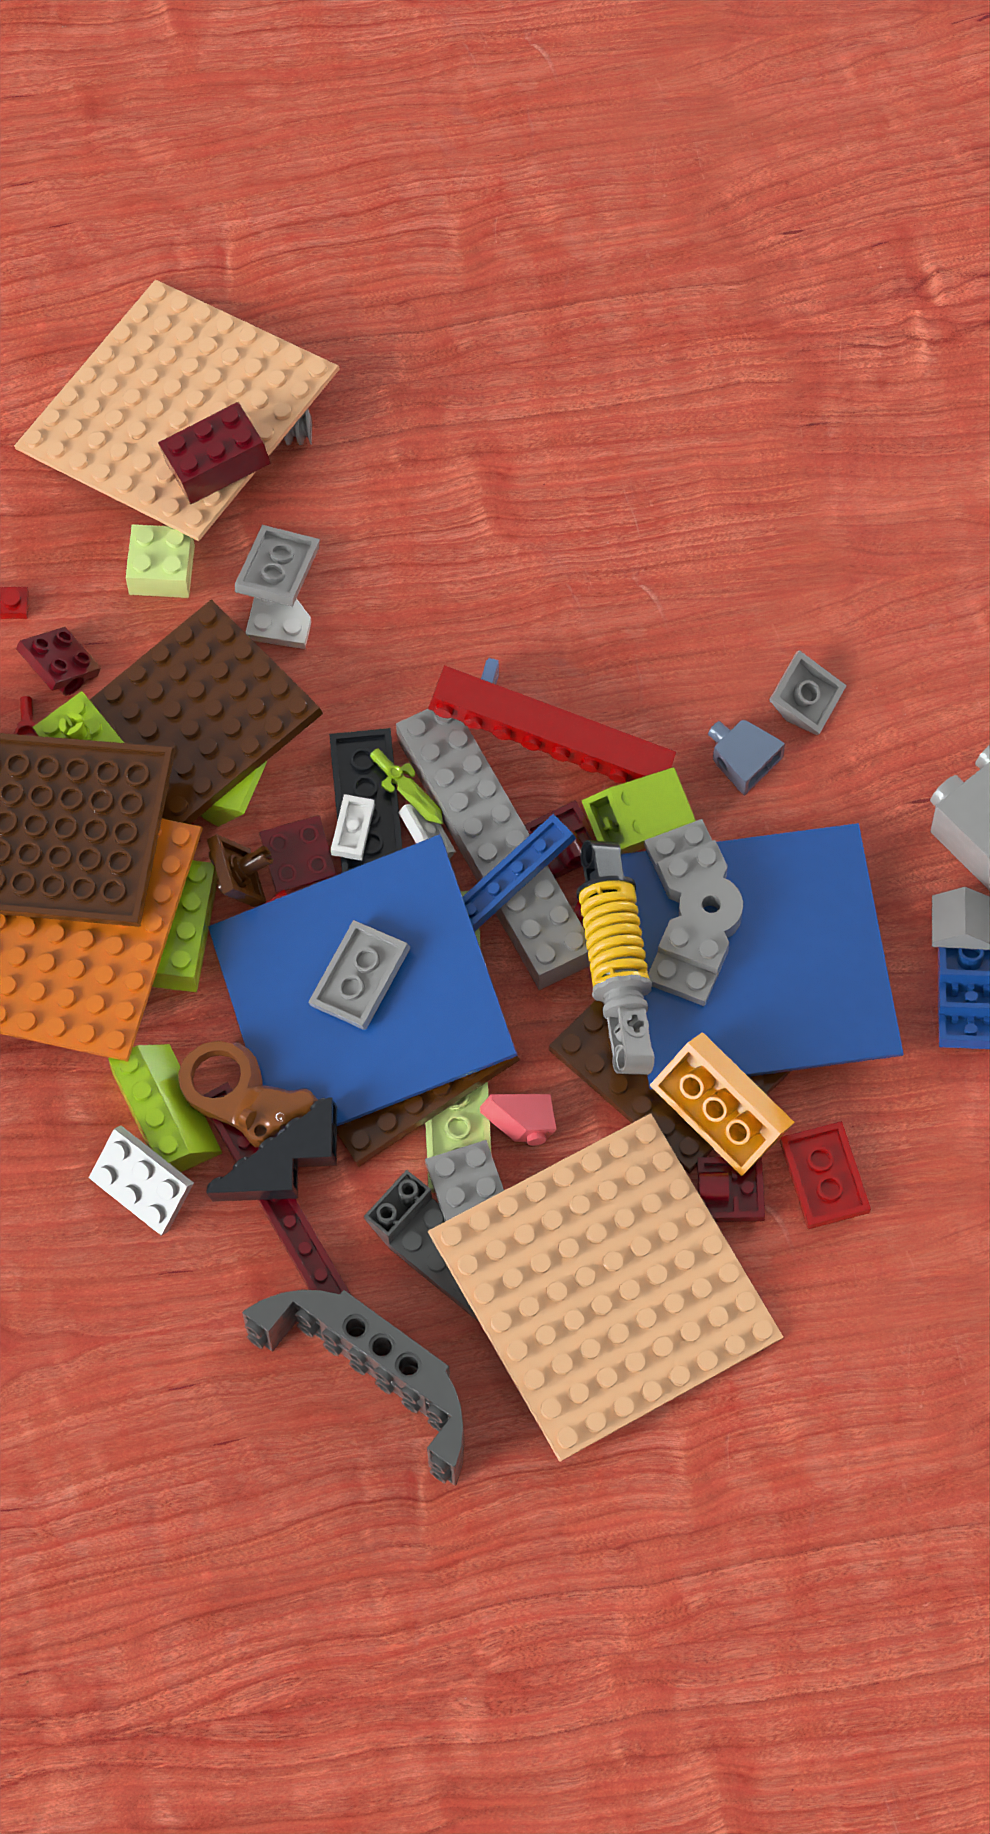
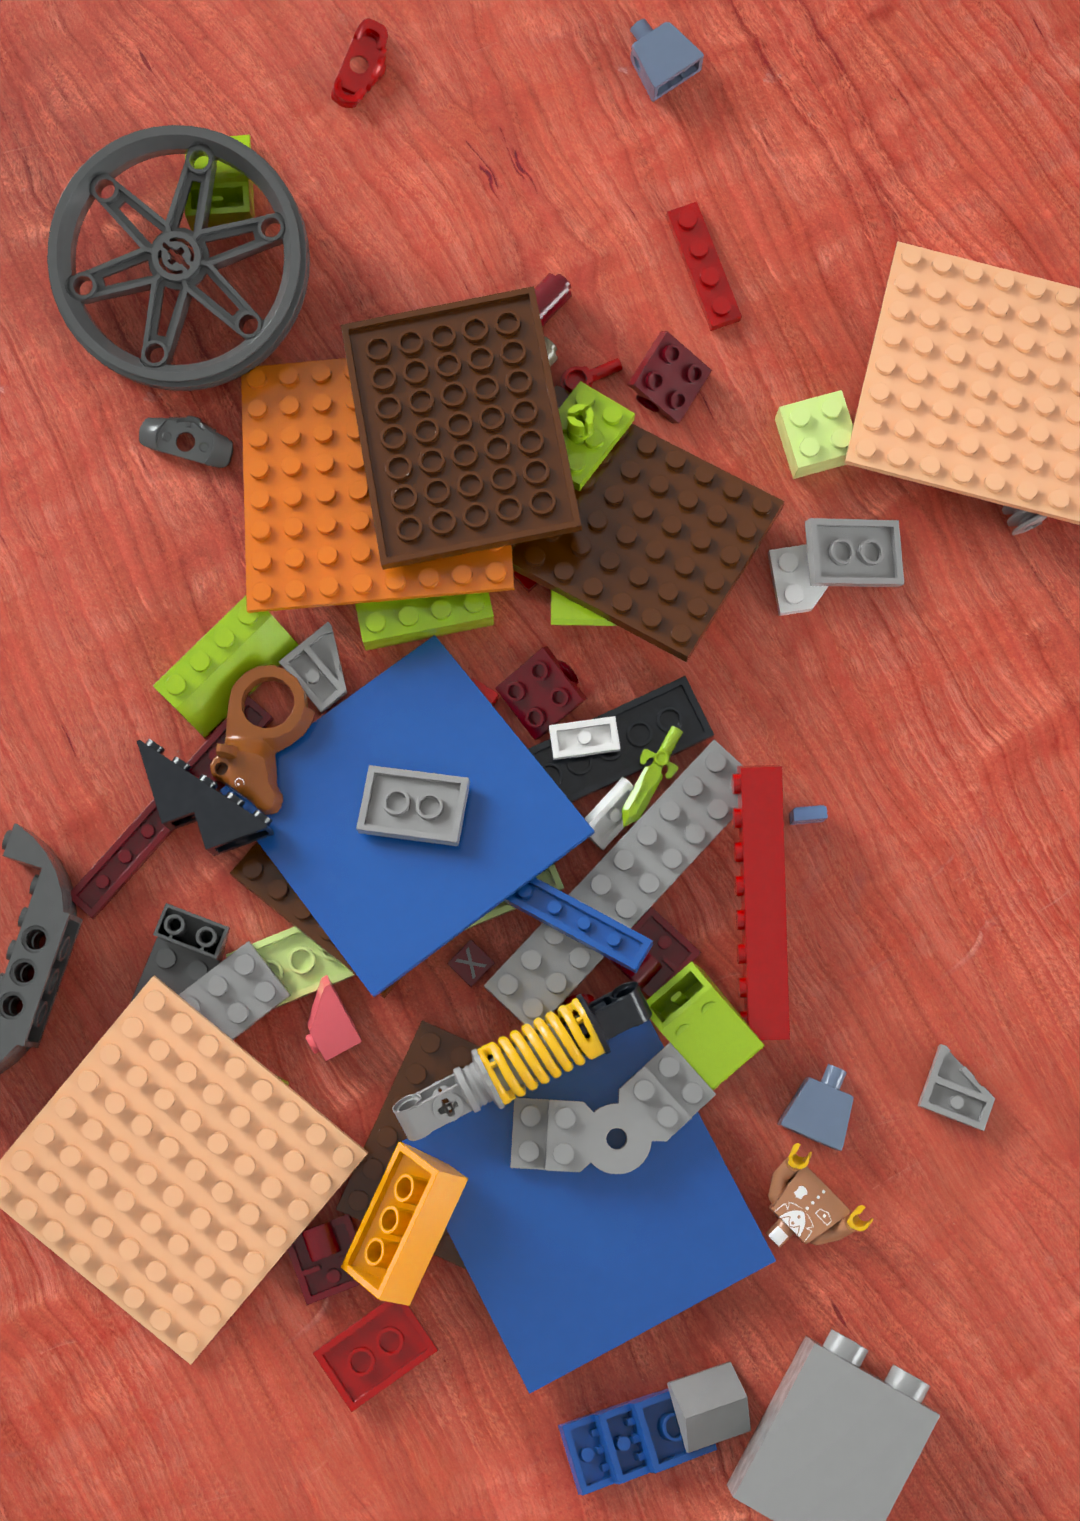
camera: 65 degrees right, 15 degrees up
plate [89,1125,194,1236] -> none
dark red brick [158,402,271,504] -> none
reddish brown plate [207,834,273,908] -> none
light grey slope [769,650,847,735] -> none
none -> light grey wing [279,622,347,713]
none -> dark red tile [447,939,495,988]
none -> nougat torso [765,1143,873,1248]
none -> light grey wing [917,1044,995,1131]

